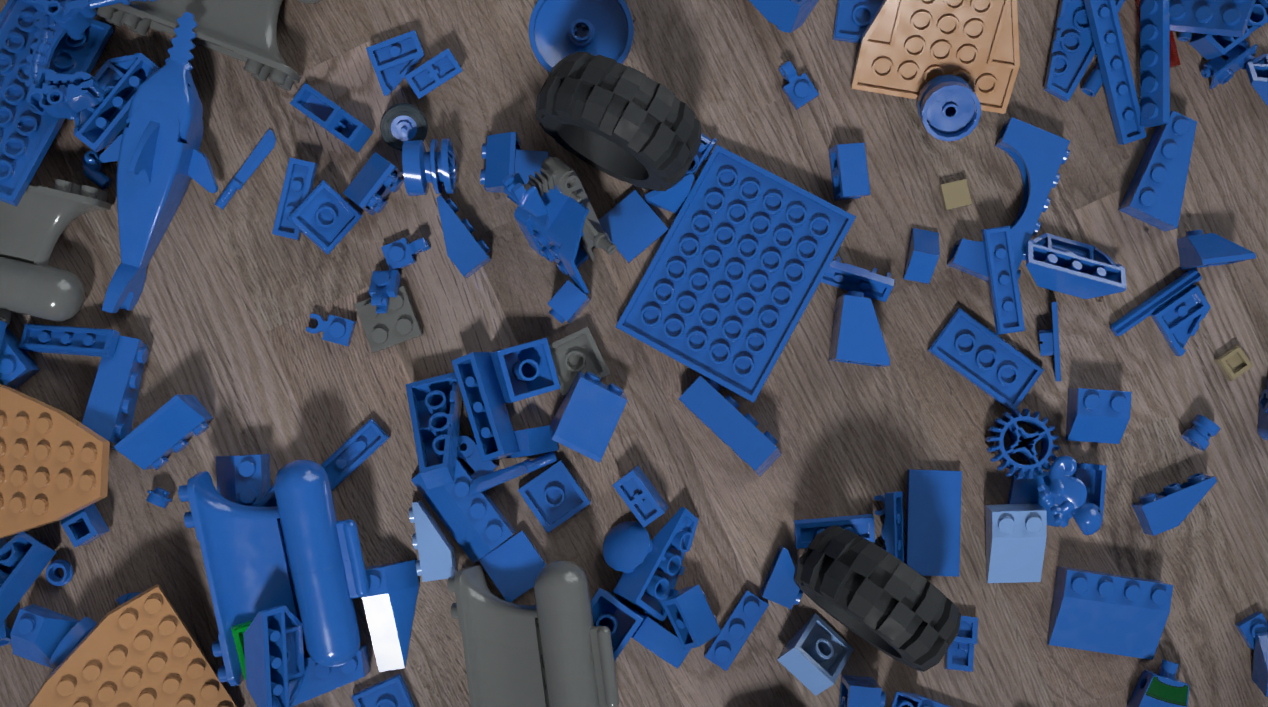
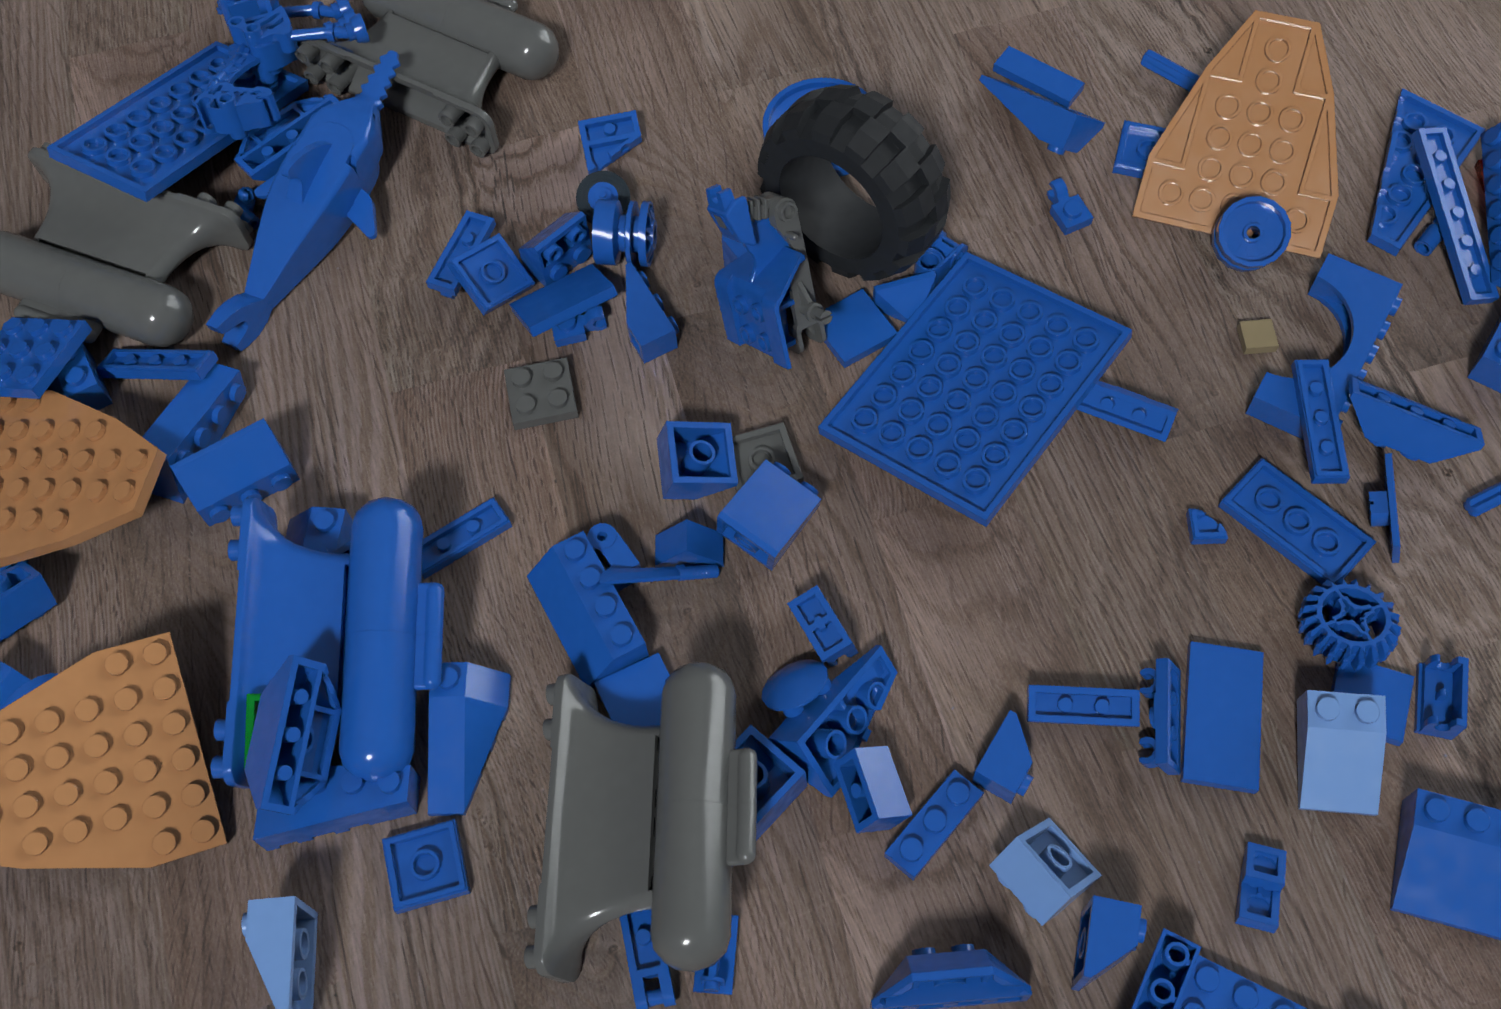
camera: 10 degrees right, 25 degrees down
blue plate [46,559,74,586] -> none
blue slope [61,503,110,548] -> none
blue plate [146,486,172,508] -> none
blue piece [214,129,276,210] -> none
blue slope [290,83,373,153] -> none
blue plate [306,314,356,347] -> none
blue plate [369,270,401,313] -> none
blue hinge [404,48,463,99] -> none
blue wedge [405,372,463,489] -> none
medium blue slope [409,500,457,582] -> none
blue brick [452,352,520,462] -> none
blue slope [480,132,521,193] -> none
blue tile [518,460,591,533] -> none
blue brick [547,280,591,324] -> none
blue slope [632,615,692,669] -> none
blue wedge [678,376,781,477] -> none
black tyre [793,525,961,672] -> none
blue hinge [828,143,870,201] -> none
blue slope [829,291,890,367] -> none
blue slope [903,228,940,284] -> none
blue animal [1037,455,1103,536] -> none
blue slope [1065,388,1132,444] -> none
none -> blue tile [509,264,618,337]
none -> blue tile [1186,509,1228,545]

